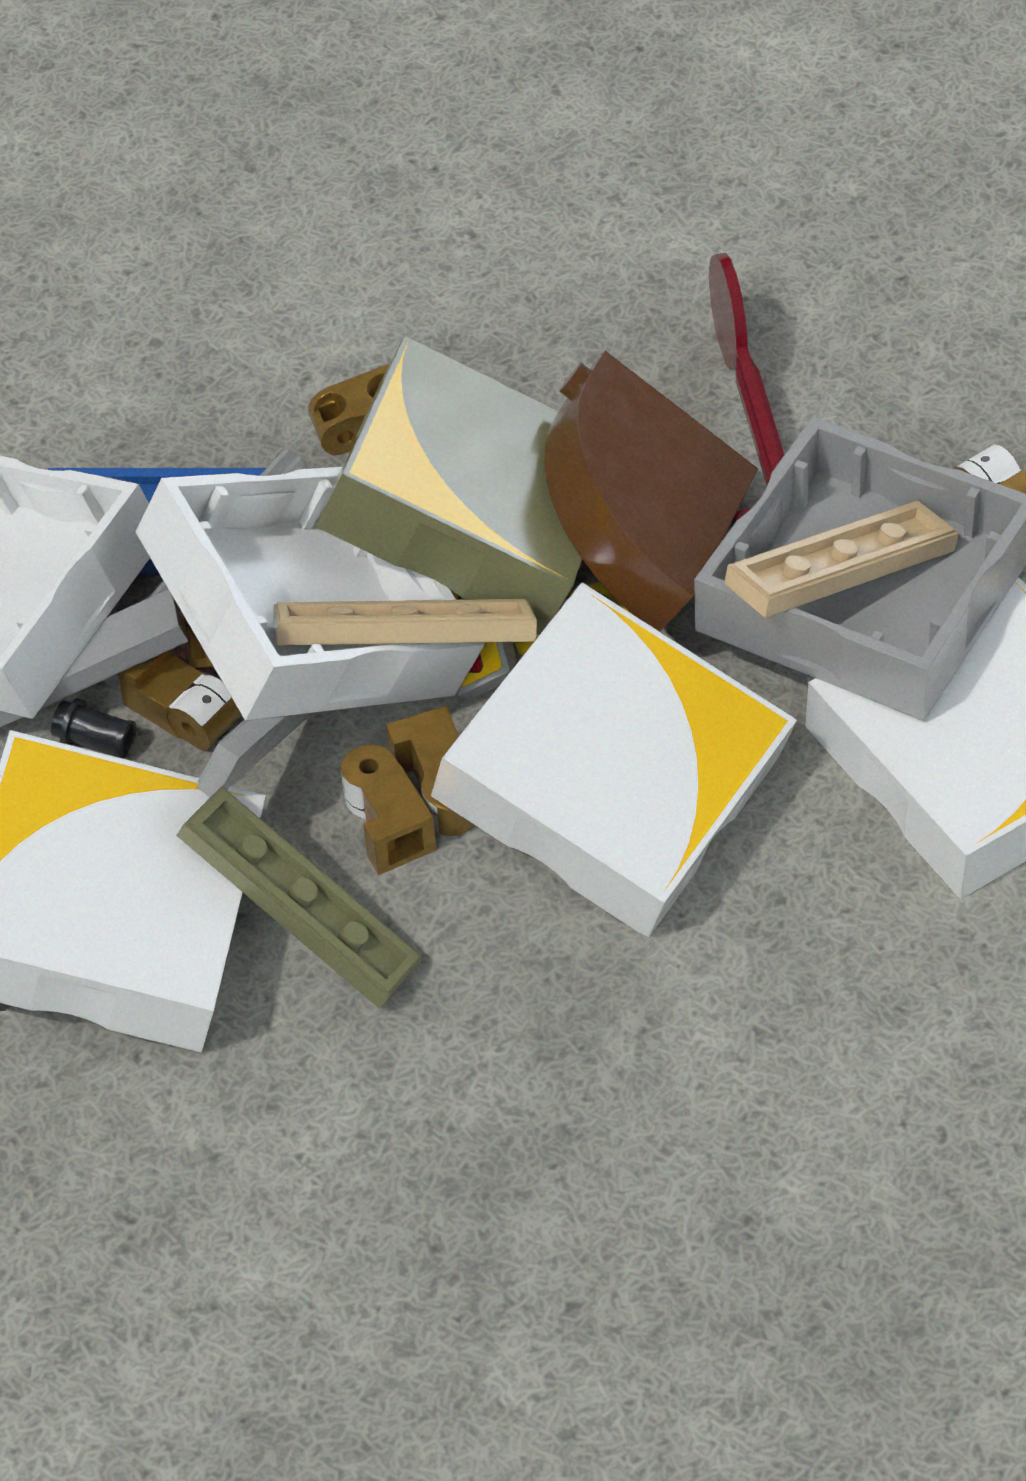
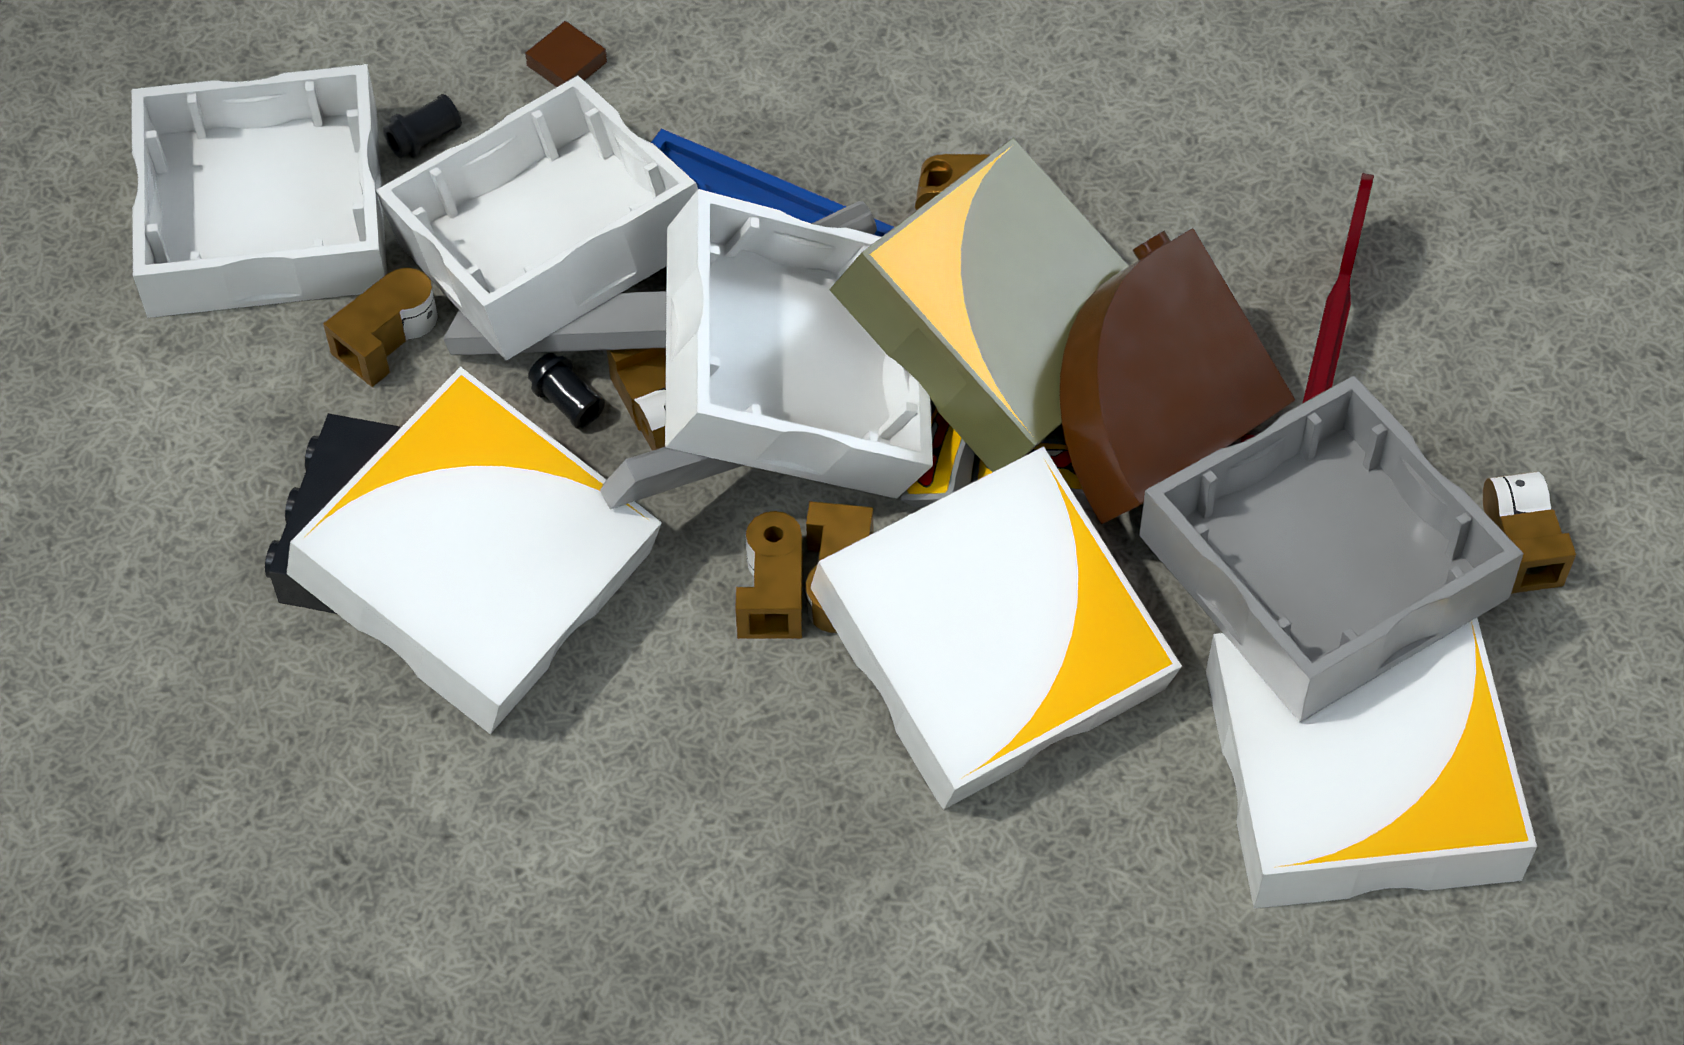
camera: 25 degrees right, 5 degrees up
olive tile [176,786,424,1009] -> none
tan tile [274,599,537,645] -> none
tan tile [724,501,959,618] -> none

